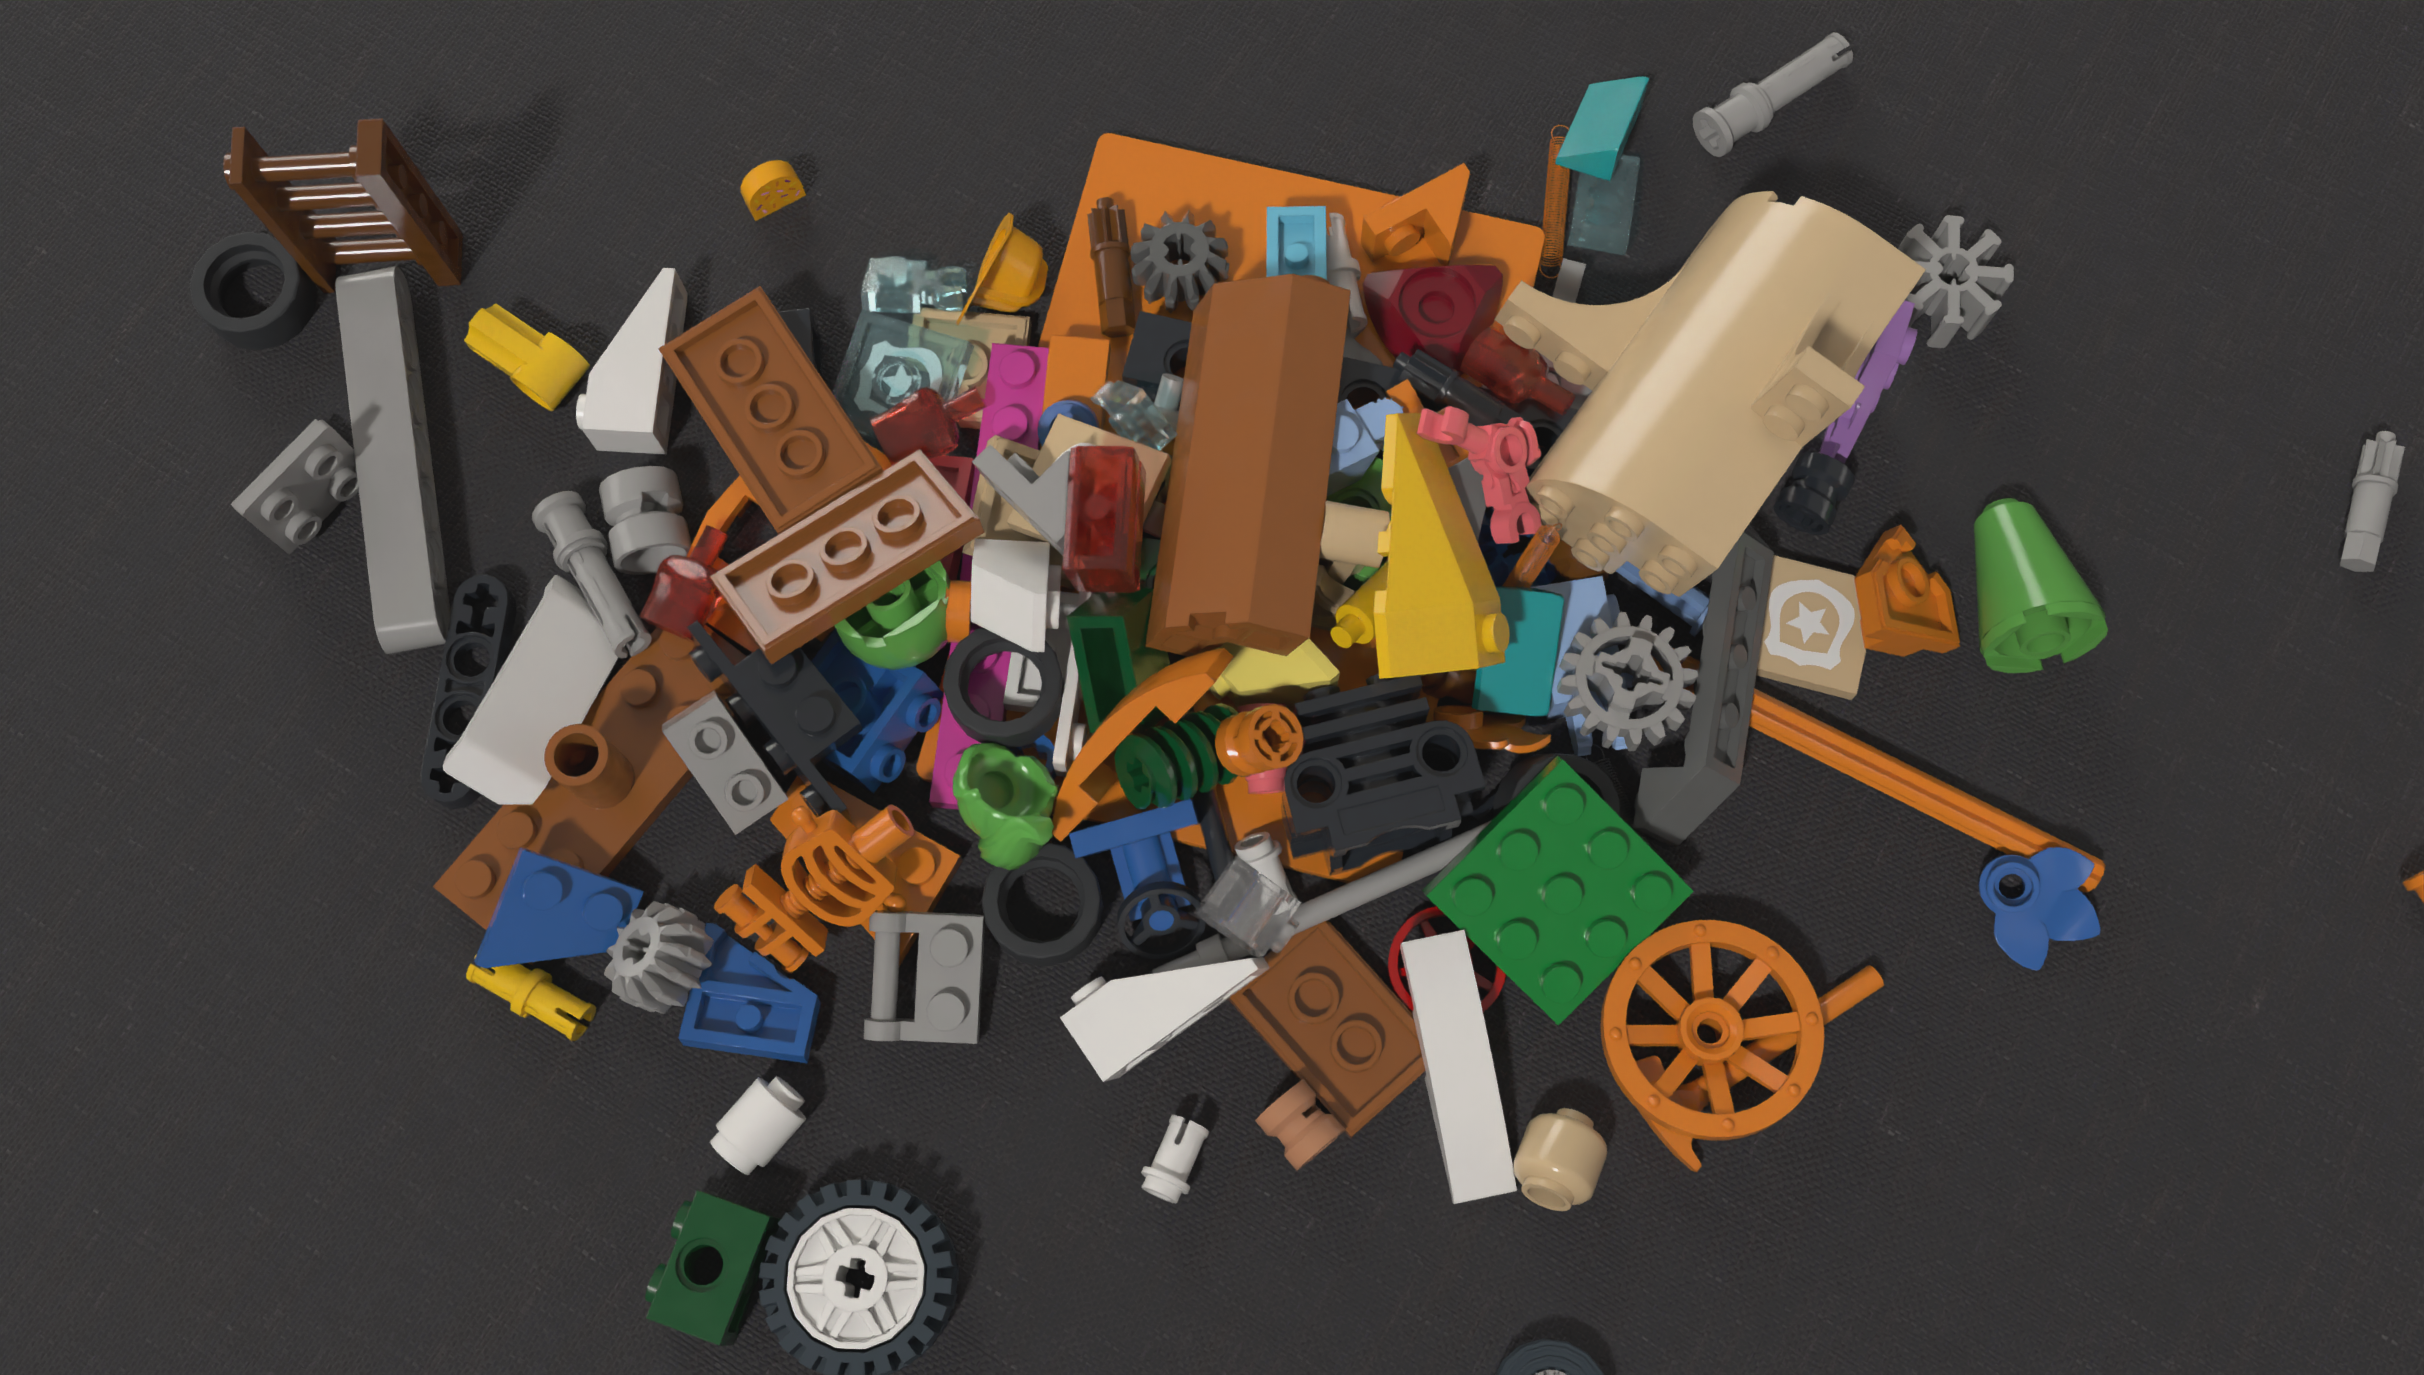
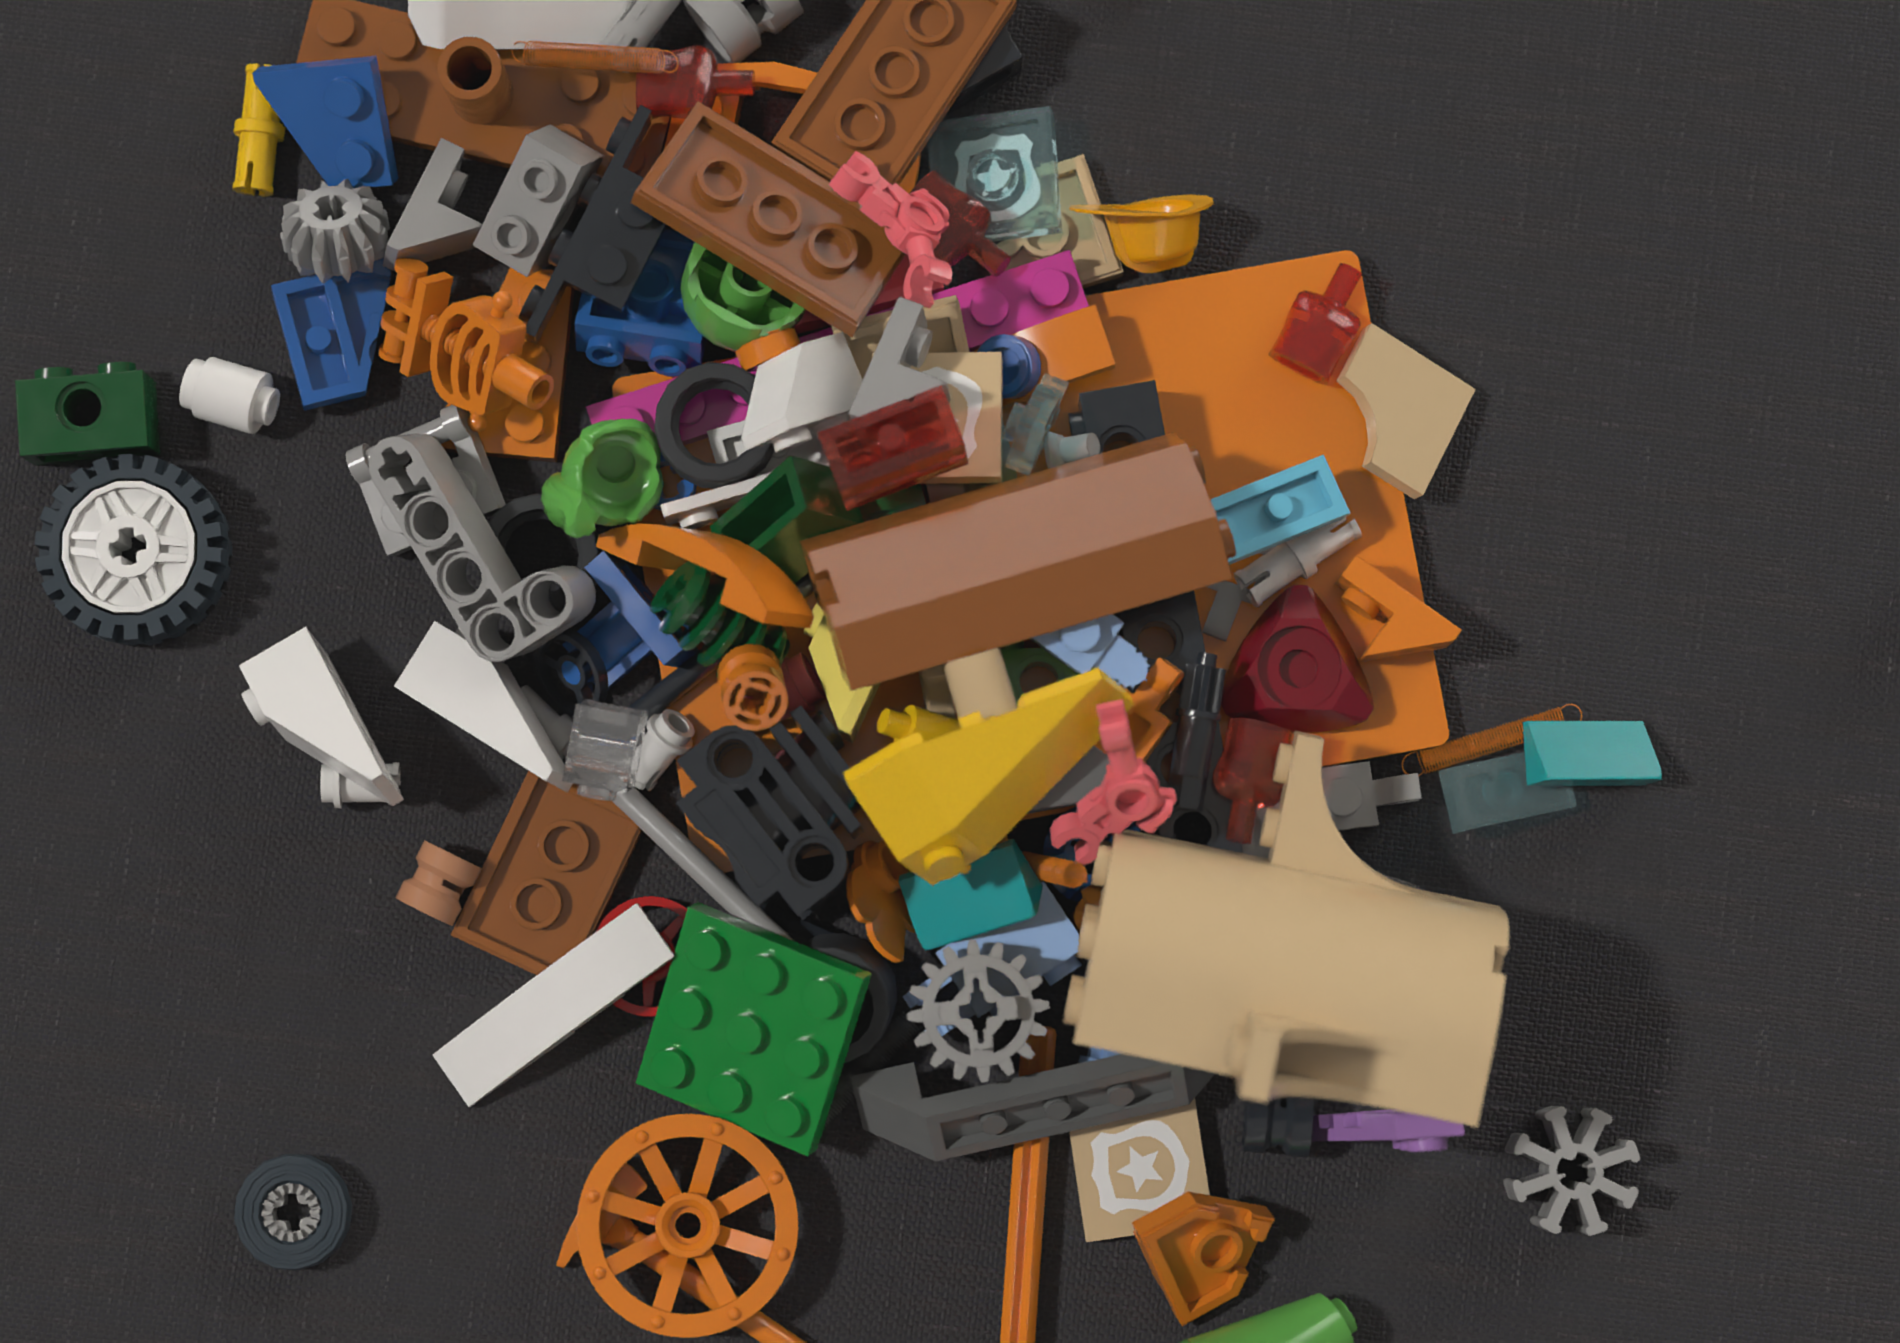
camera: 65 degrees right, 10 degrees up
clear light blue plate [861,256,967,314] -> none
reddish brown piece [1087,197,1136,338] -> none
dark grey gear [1131,210,1229,314] -> none
tan head [1513,1108,1607,1211] -> none
light grey pin [1693,32,1853,157] -> none
none -> white slope [239,627,404,806]
none -> light grey beam [369,433,596,662]
none -> light grey slope [383,138,482,271]
none -> orange piece [512,41,679,74]
none -> coral piece [829,151,952,308]
none -> clear red piece [1268,263,1362,385]
none -> tan tile [1336,323,1476,499]

